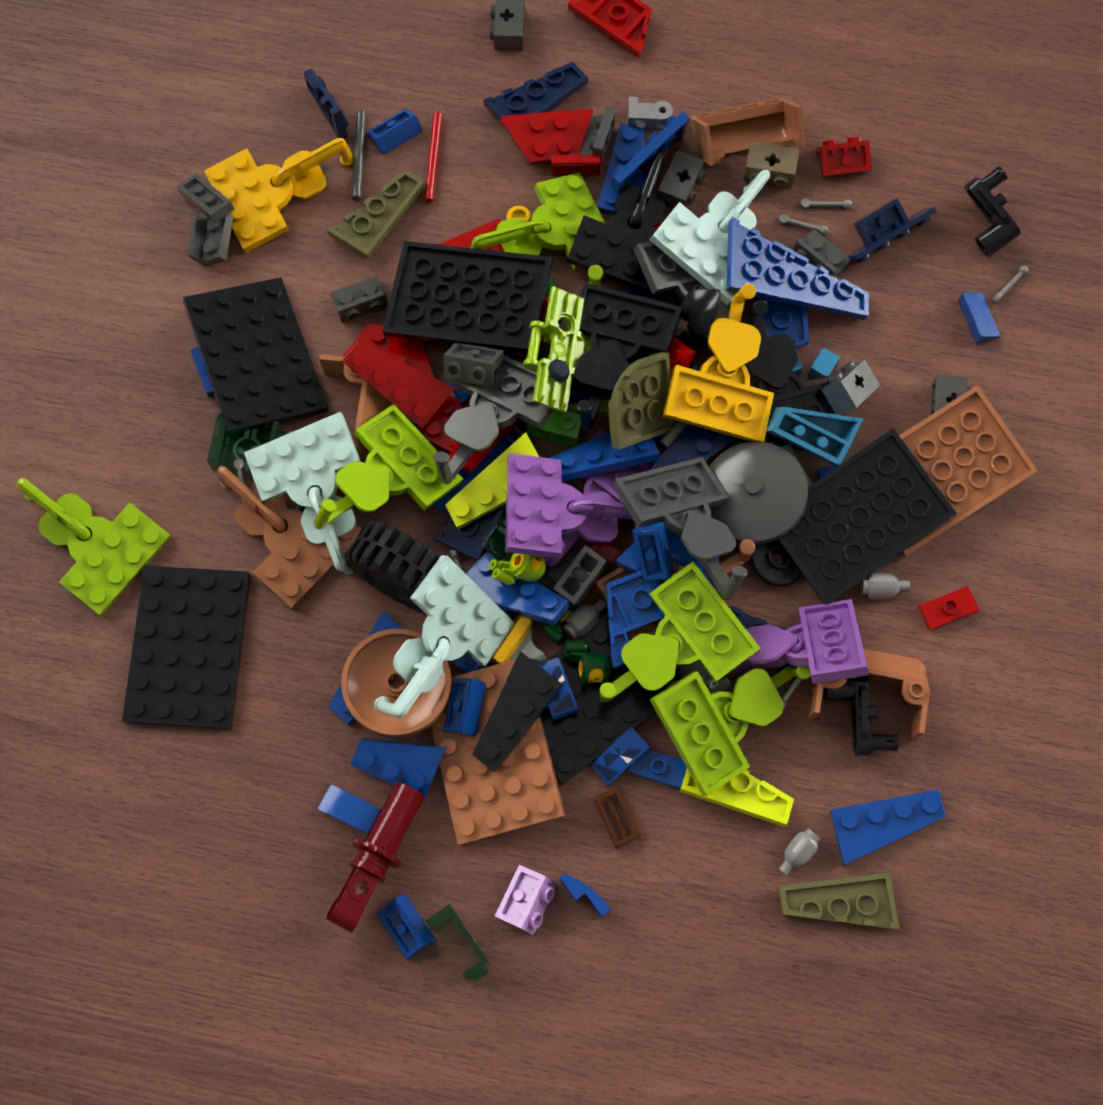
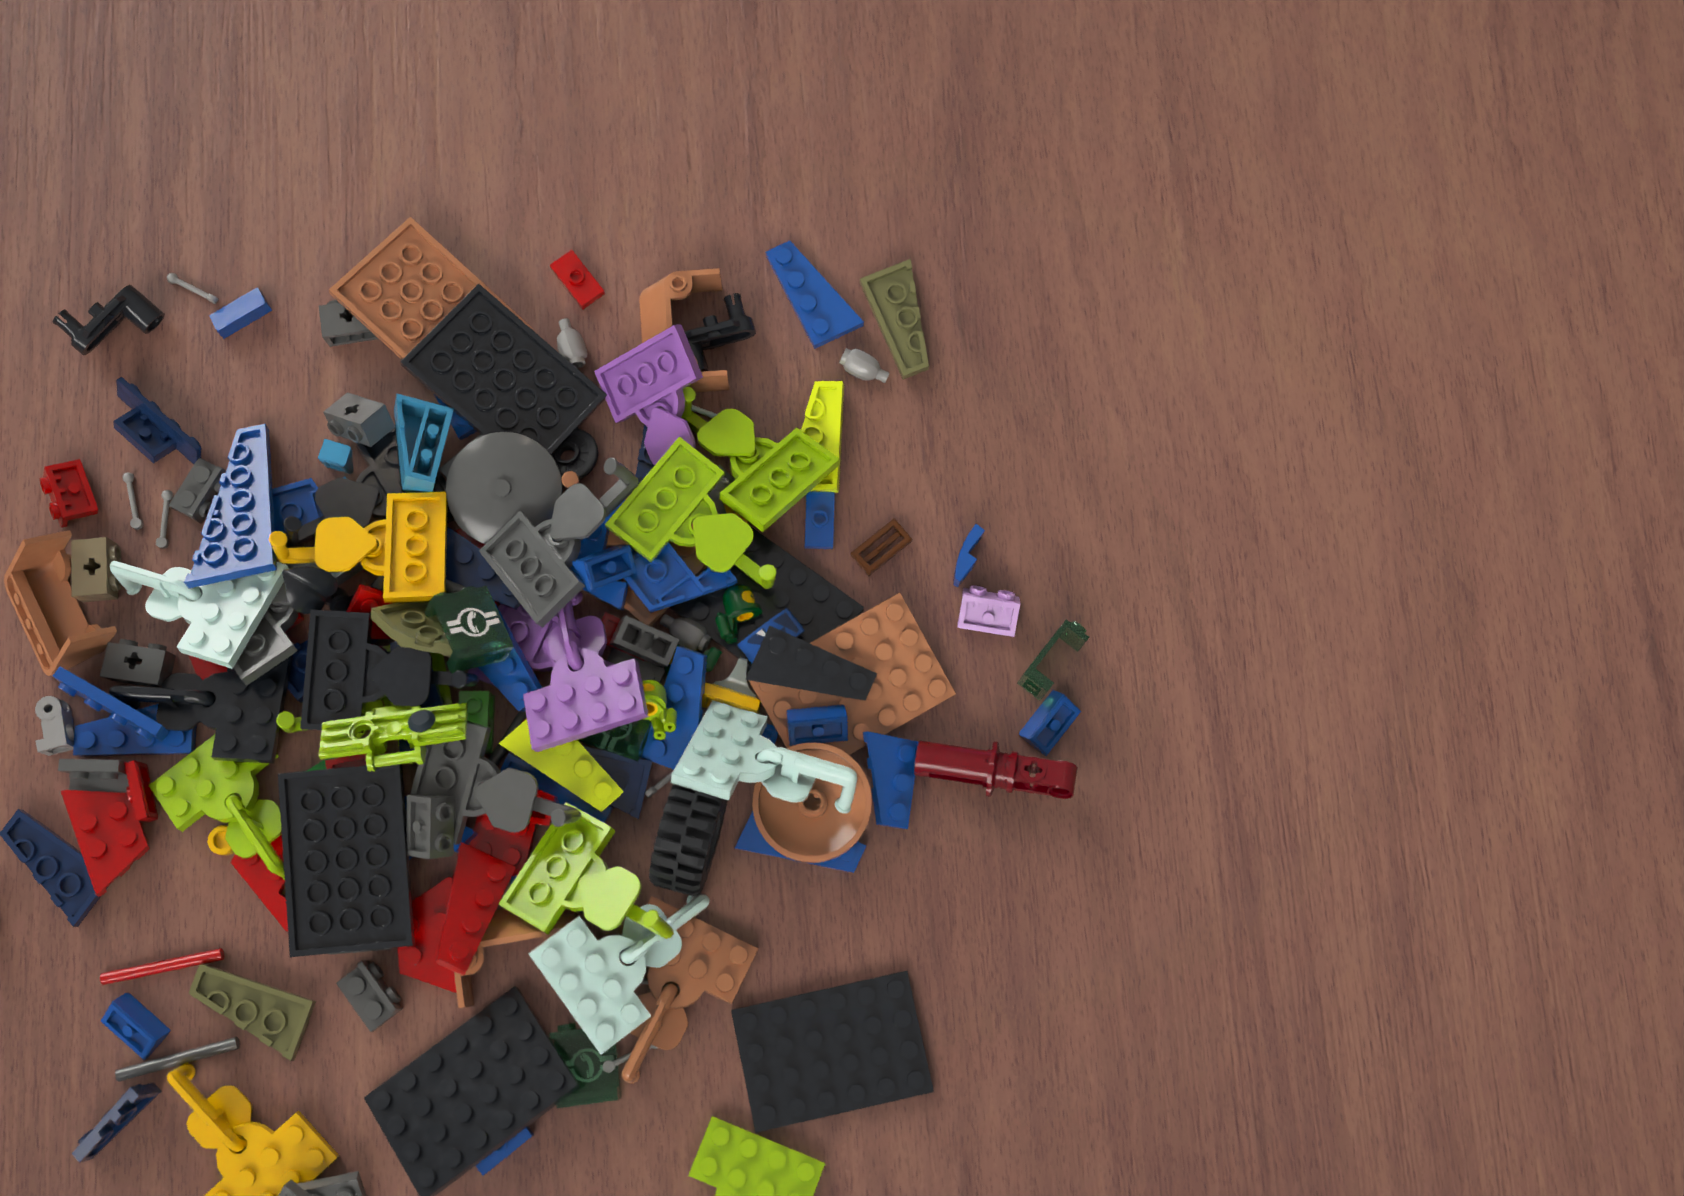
camera: 110 degrees left, 5 degrees up
blue slope [318,785,381,835] -> none
slope [591,727,650,786] -> none
none -> clear green panel [424,586,514,674]

